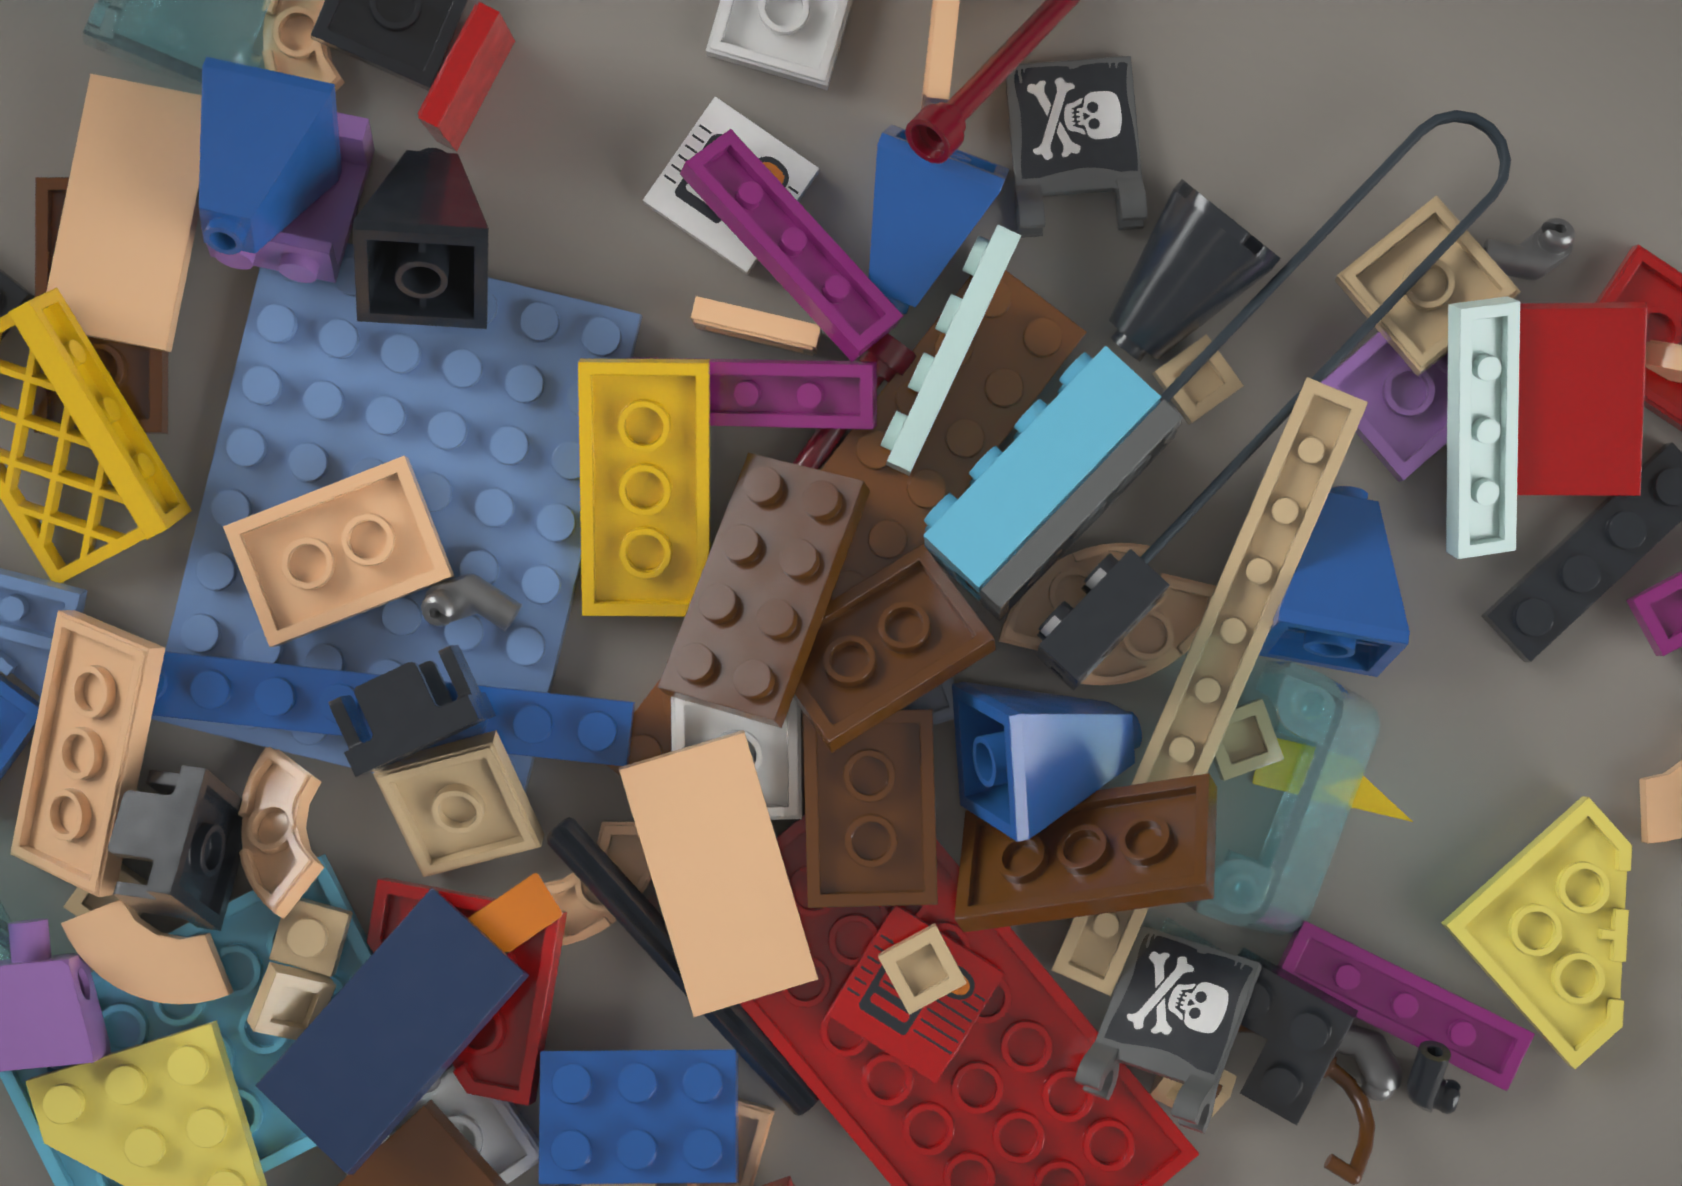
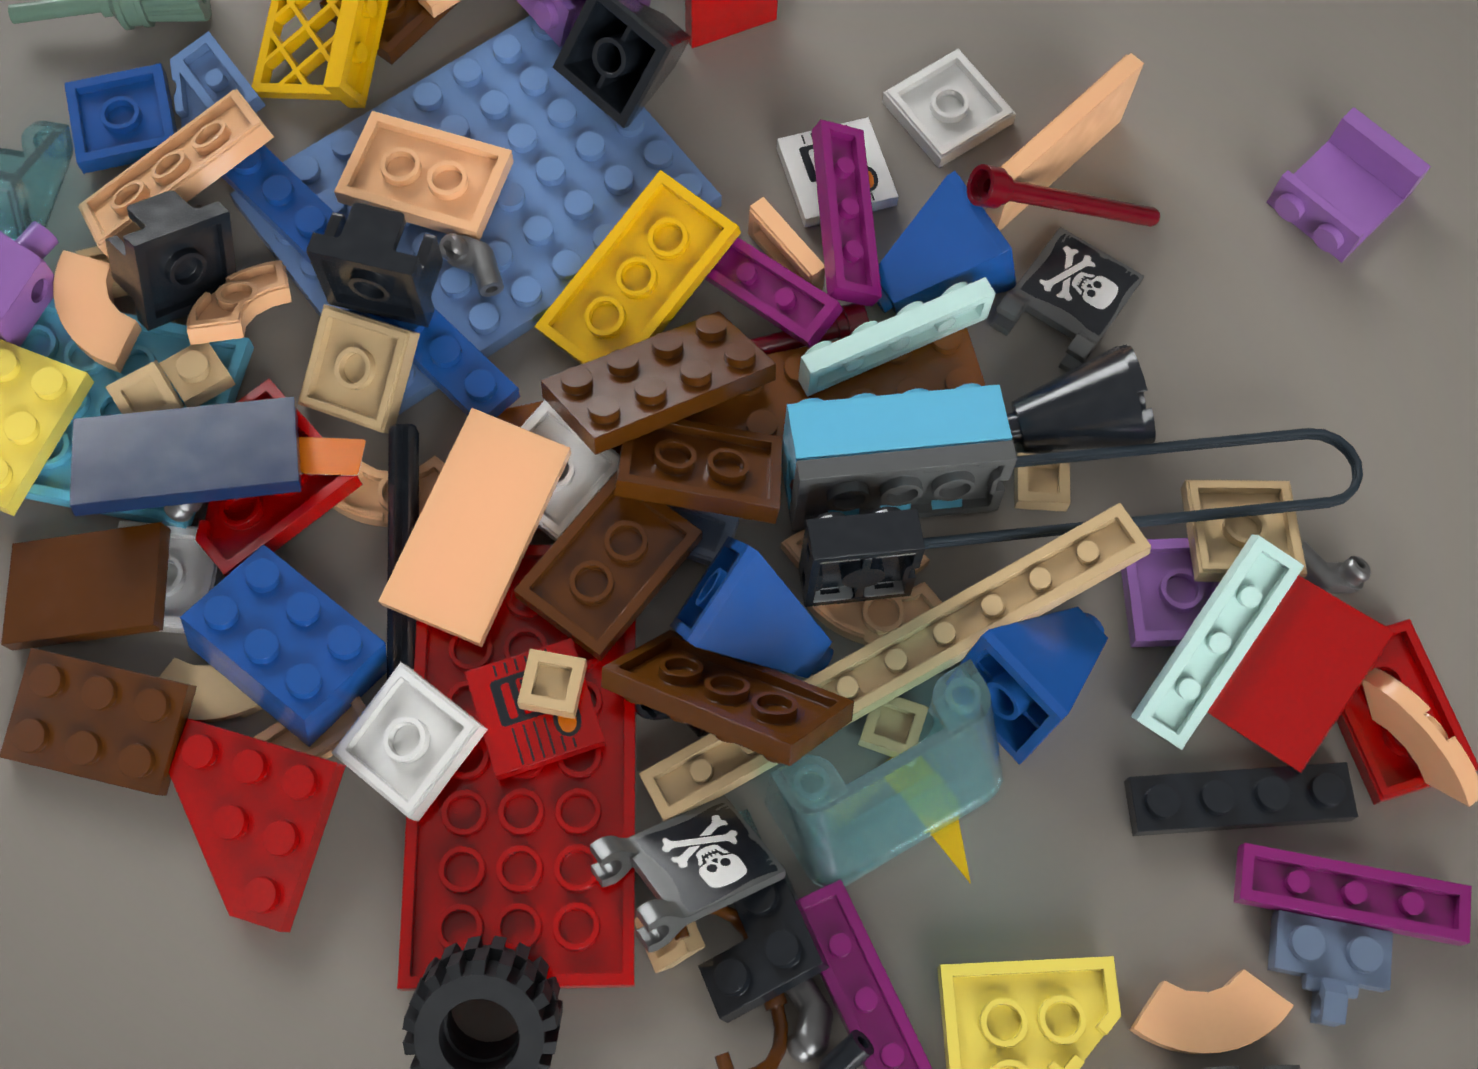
camera: 35 degrees right, 20 degrees down
none -> white tile [332,662,488,822]

